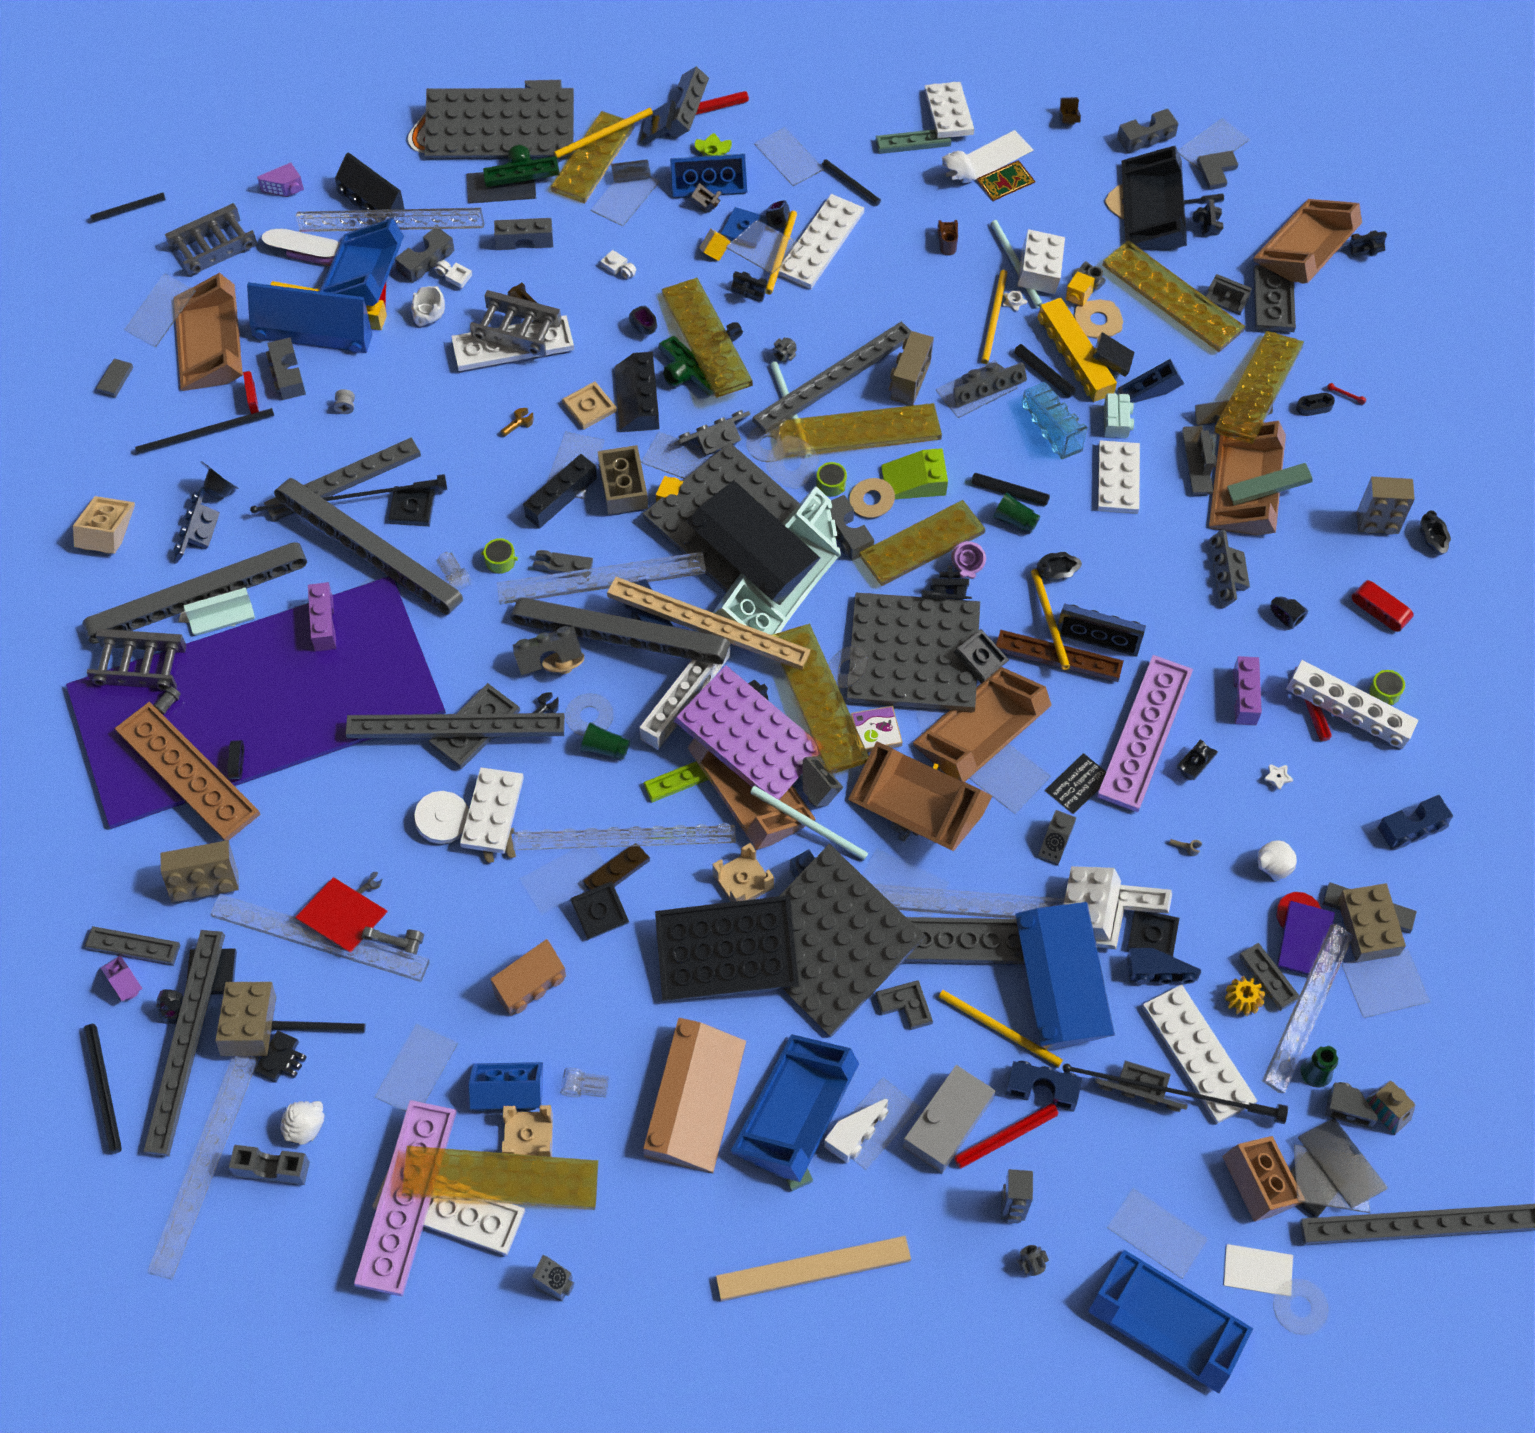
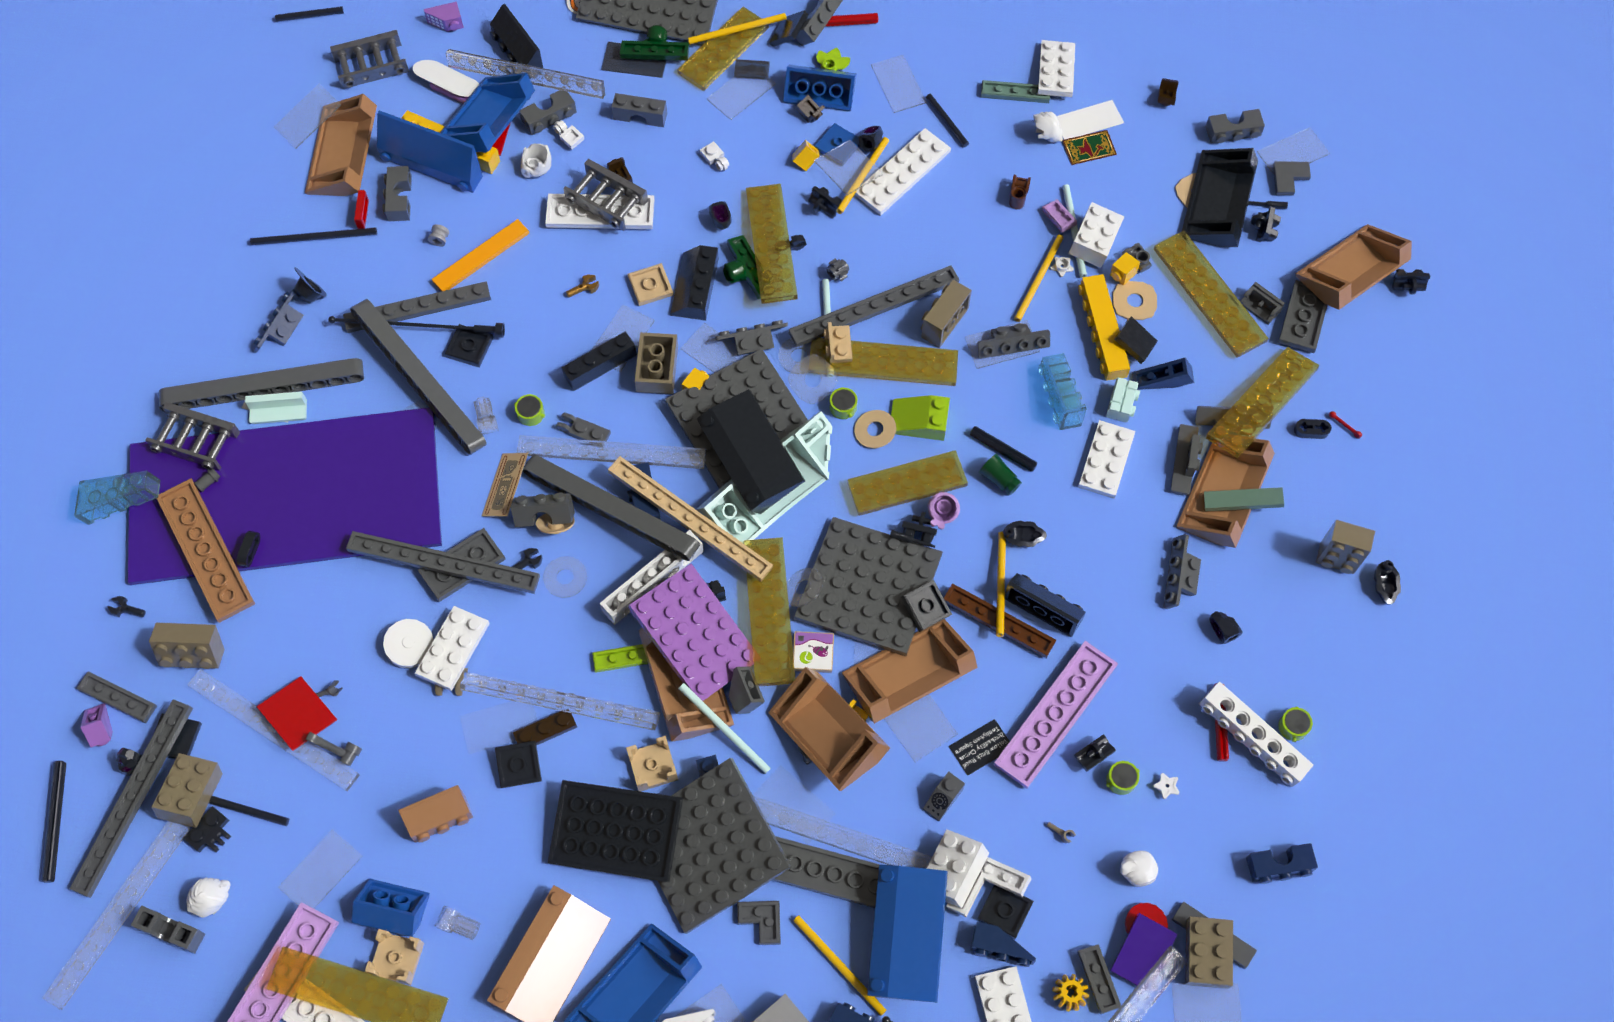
camera: 15 degrees right, 5 degrees up
tan slope [73,496,135,554] -> none
dark grey tile [96,358,133,397] -> none
medium lavender arch [308,582,337,651] -> none
dark green plant [581,722,630,759] -> none
dark grey arch [830,495,874,561] -> none
black axle [1014,344,1076,398] -> none
medium lavender arch [1233,656,1262,725] -> none
red beam [1352,580,1414,632] -> none
none -> clear light blue wedge [74,471,160,525]
none -> black bar [107,596,146,617]
none -> light orange tile [432,219,529,292]
none -> sticker [482,453,528,516]
none -> tan bracket [824,322,853,363]
none -> lavender plate [1042,199,1077,233]
none -> piece [1106,761,1140,795]

